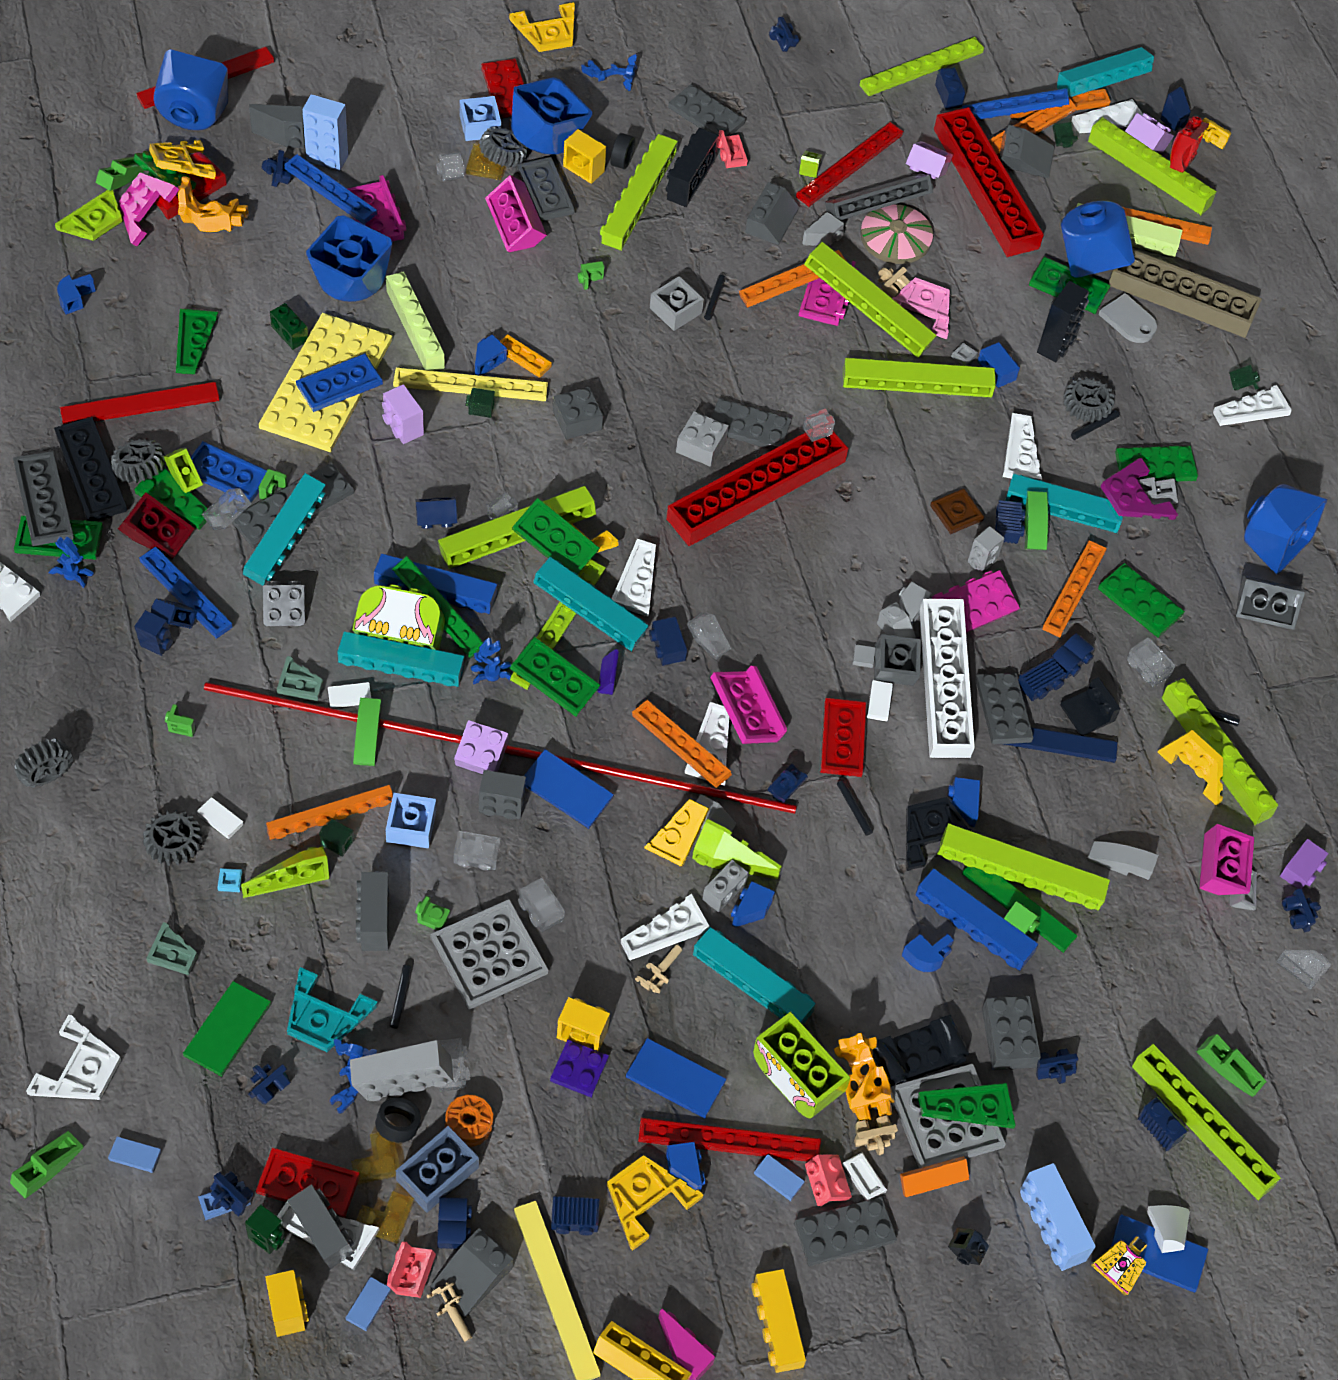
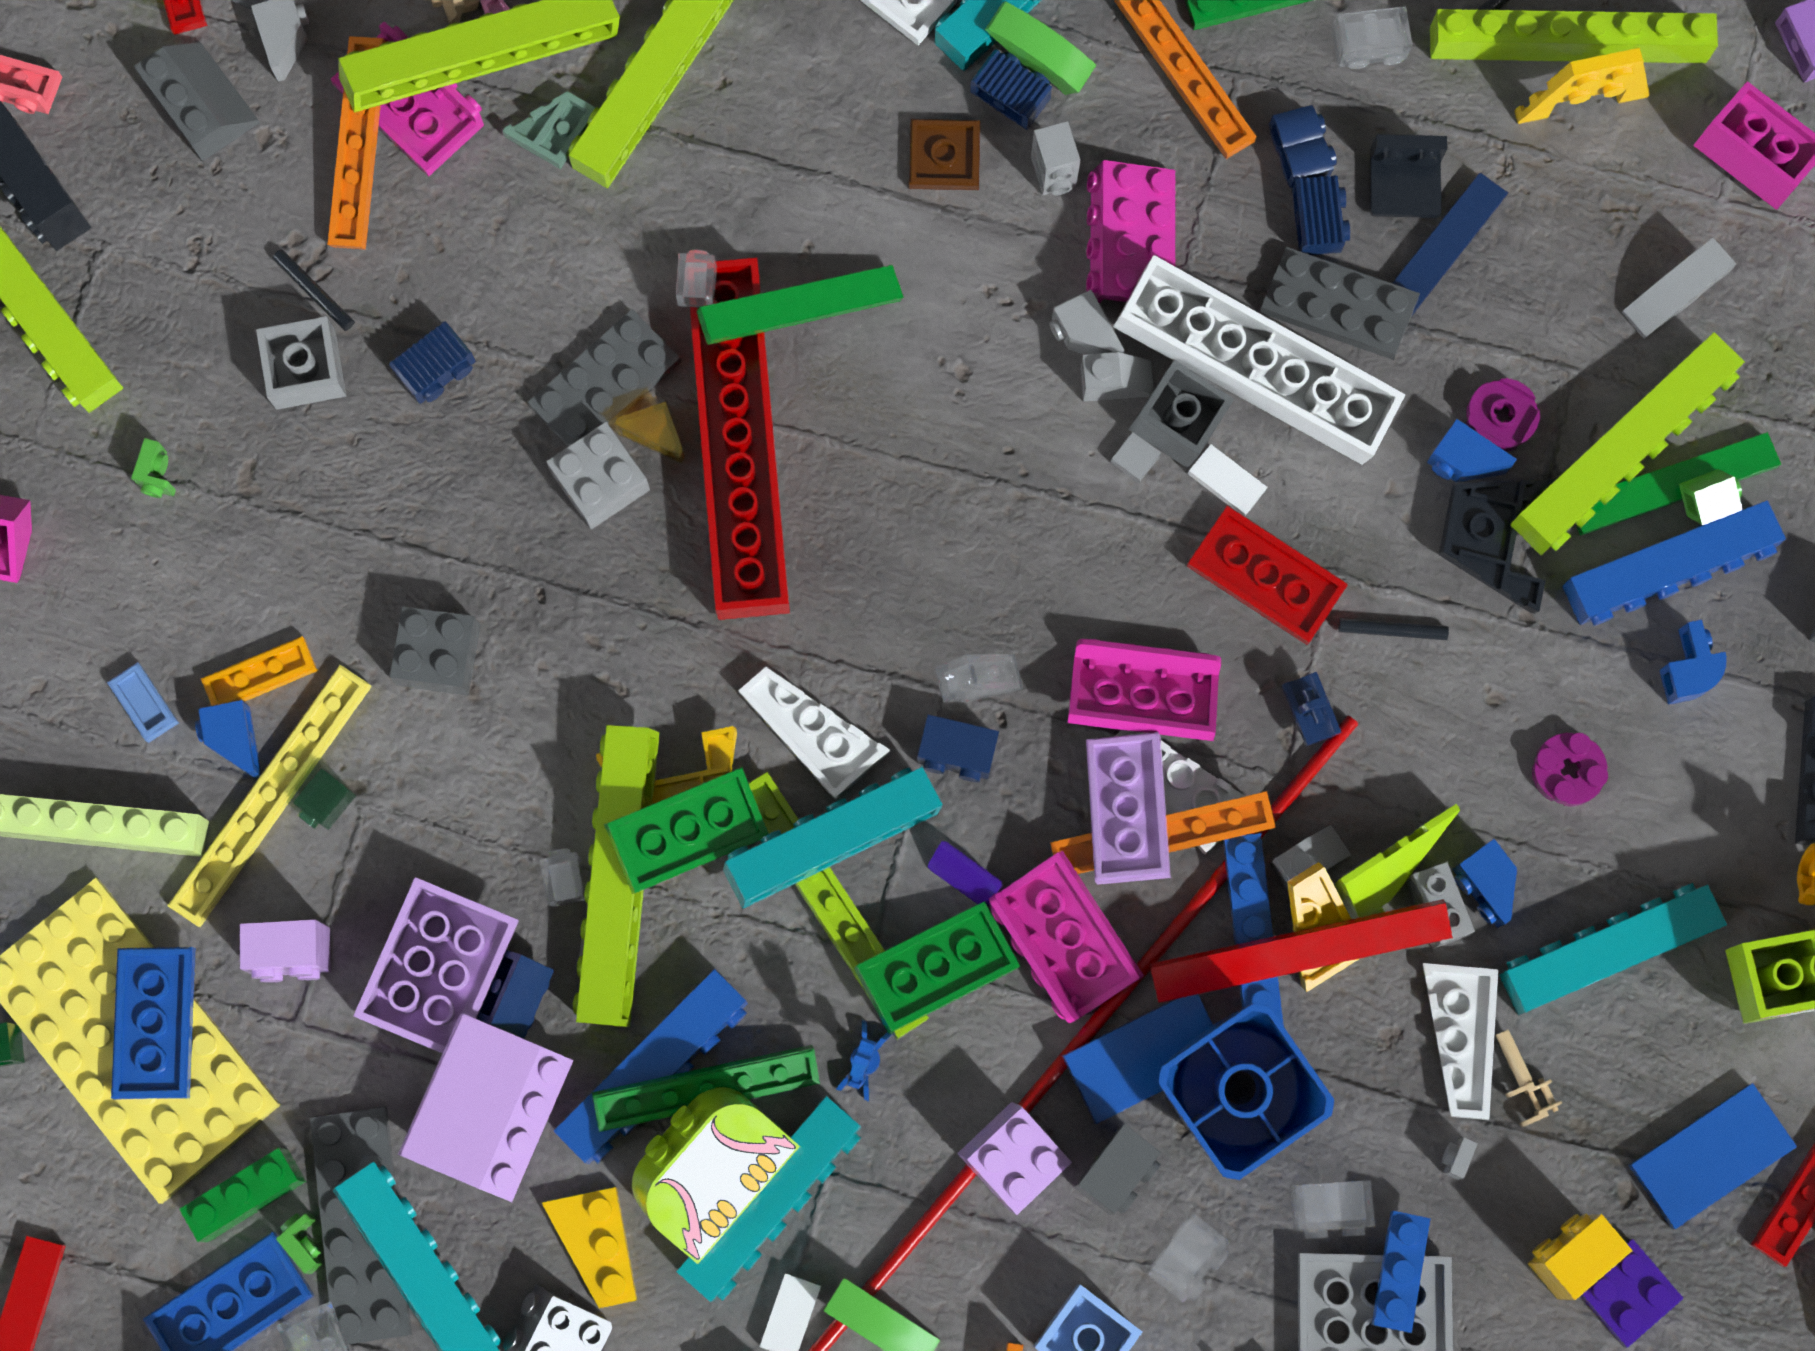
camera: 55 degrees left, 20 degrees up
none -> medium blue tile [107,662,179,743]
none -> green brick [179,1148,307,1242]
none -> lavender slope [353,877,519,1053]
none -> dark blue brick [389,321,476,405]
none -> lavender slope [398,1013,573,1202]
none -> sand green wing [502,91,596,170]
none -> yellow wing [542,1187,638,1308]
none -> clear yellow slope [614,401,685,463]
none -> green tile [696,265,904,345]
none -> dark pink bracket [989,851,1144,1023]
none -> lavender tile [1086,732,1171,885]
none -> red tile [1150,899,1453,1003]
none -> blue piece [1159,1003,1334,1180]
none -> blue plate [1223,833,1284,1026]
none -> blue plate [1371,1211,1431,1333]
none -> light grey plate [1442,1137,1478,1180]
none -> magenta plate [1466,378,1540,452]
none -> magenta plate [1532,733,1608,807]

